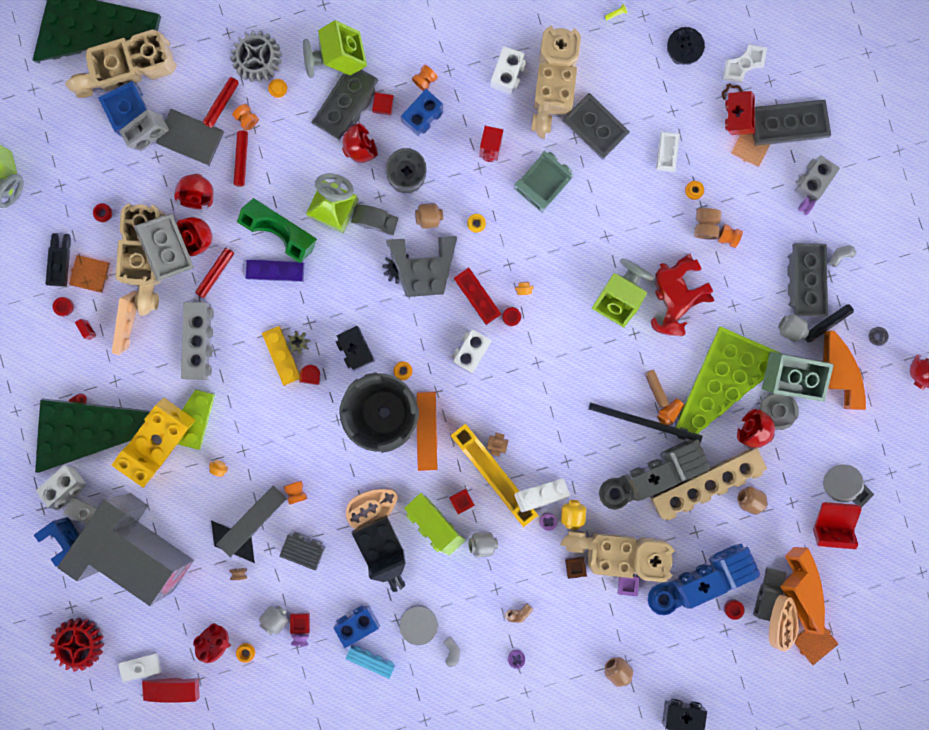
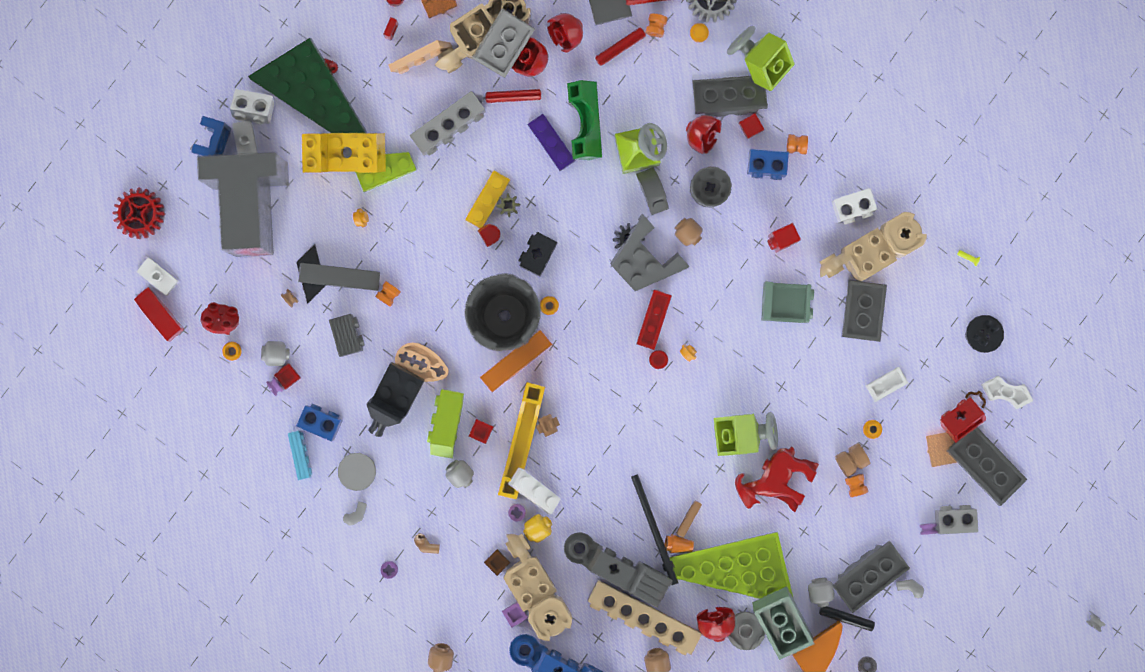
camera: 45 degrees right, 0 degrees up
white brick [452,329,492,374] -> none
yellow plate [467,214,486,233] -> none

